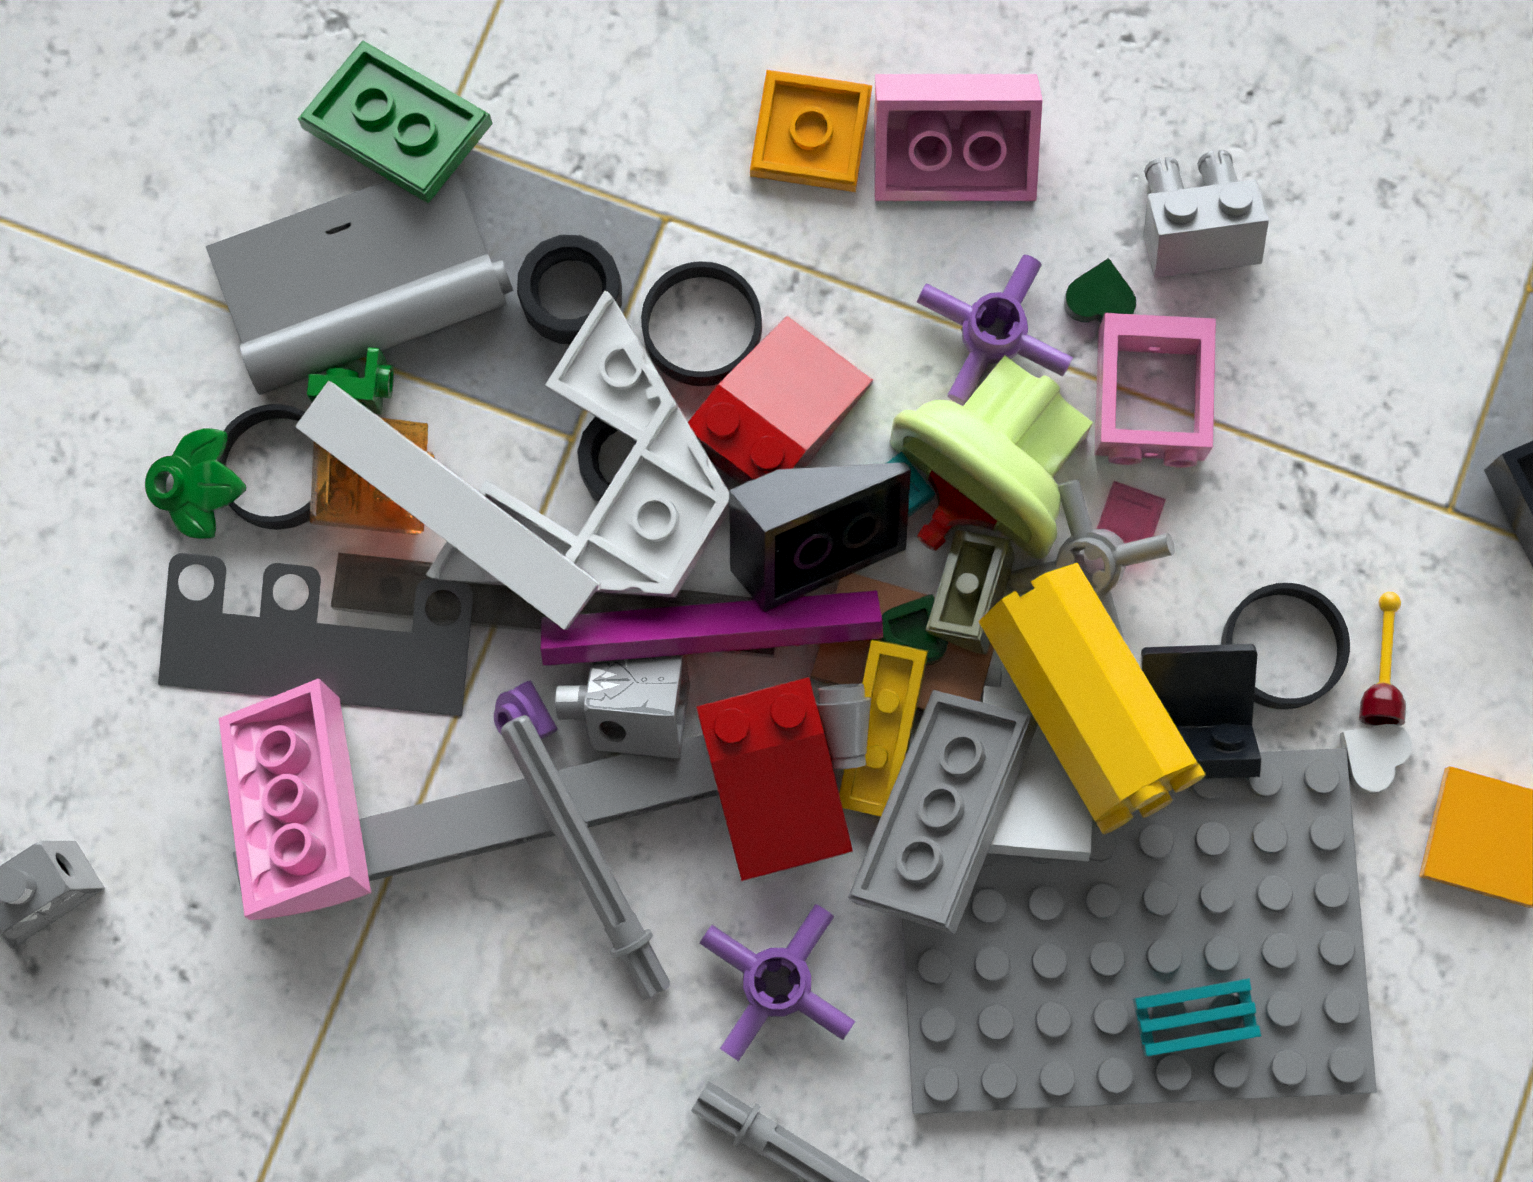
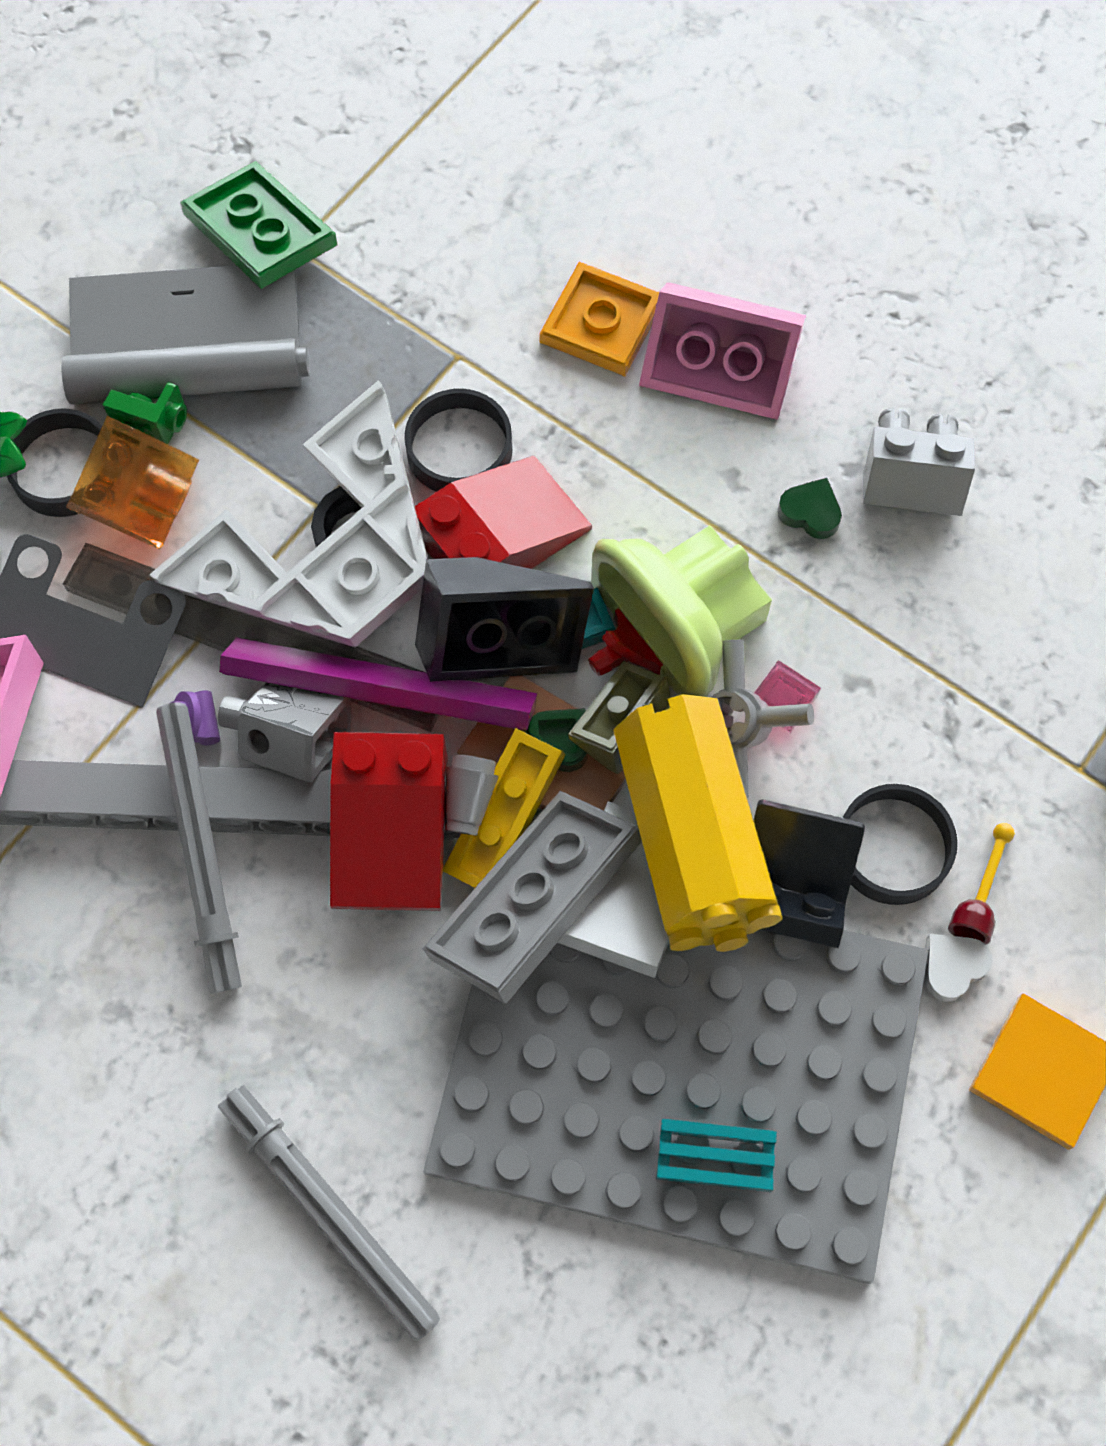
camera: 15 degrees right, 10 degrees down
white tile [295,381,601,630] -> none
black tyre [517,235,622,344] -> none
medium lavender bar [699,904,855,1062] -> none
medium lavender bar [917,255,1073,406] -> none
bright pink window [1094,313,1216,468] -> none

